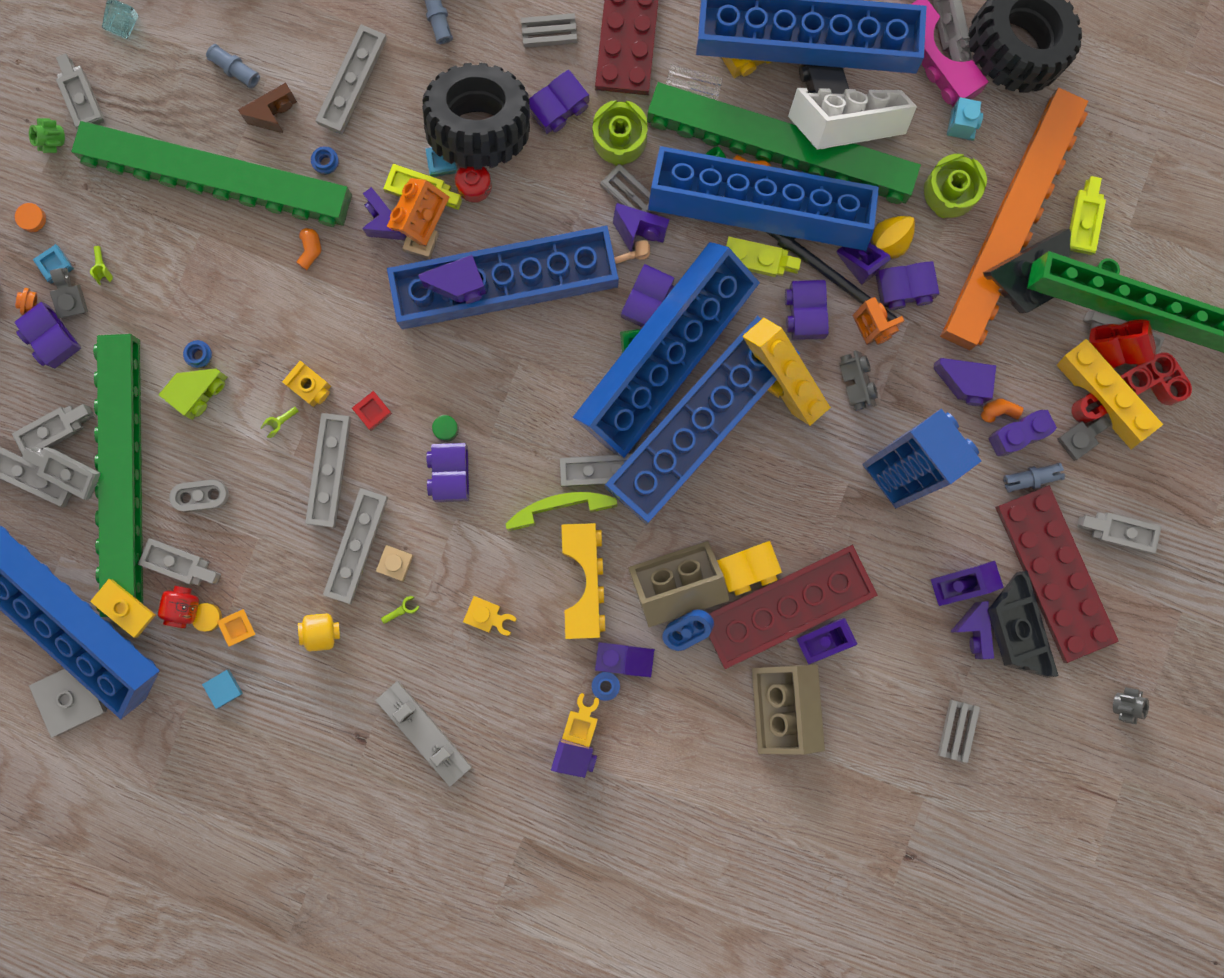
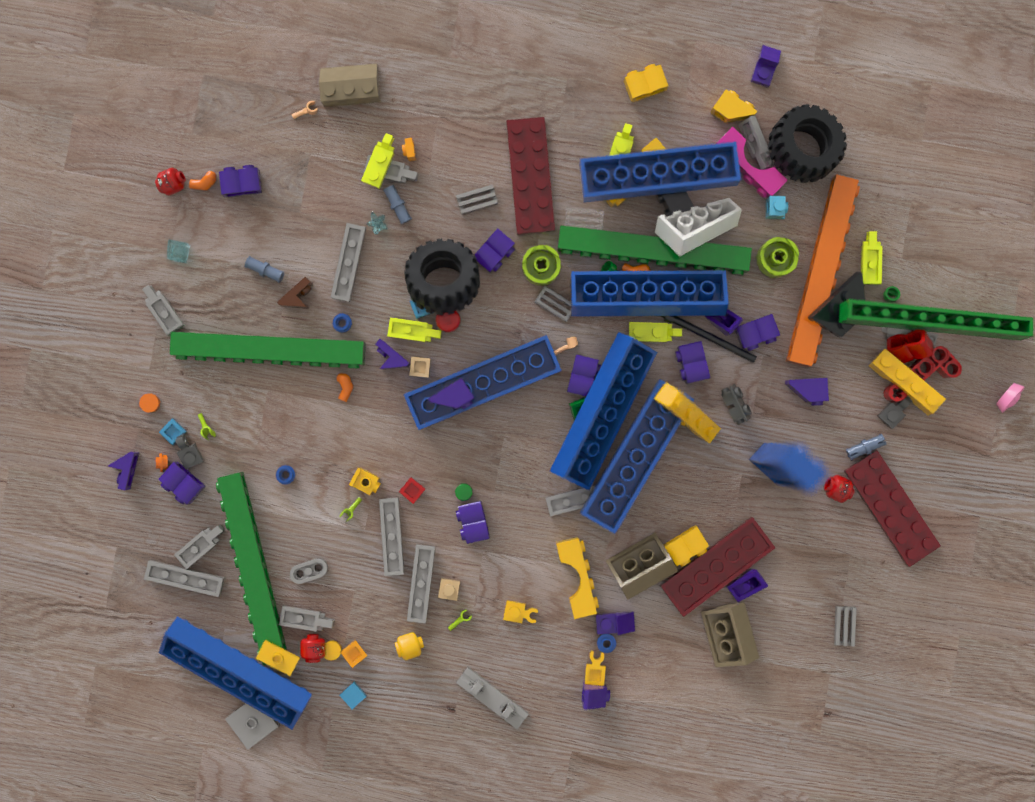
camera: 10 degrees left, 5 degrees up
light grey hinge [22,447,101,500] -> none
bright green gear [29,118,65,153] -> none
lime slope [158,368,228,420] -> none
orange bracket [387,178,450,246] -> none
lime slope [505,492,618,532] -> none
dark purple slope [613,203,670,252] -> none
blue plate [662,610,714,651] -> none
orange bracket [852,297,905,345] -> none
yellow piece [871,216,915,259] -> none
dark purple slope [930,561,1004,606] -> none
dark purple slope [951,601,994,659] -> none
orange arm [981,398,1024,423] -> none
dark purple brick [988,410,1057,456] -> none
black wing [988,570,1059,678] -> none
light grey hinge [1077,512,1162,554] -> none
dark grey gear [1113,687,1149,724] -> none
none -> clear light blue plant [367,212,388,235]
none -> red head [824,475,855,503]

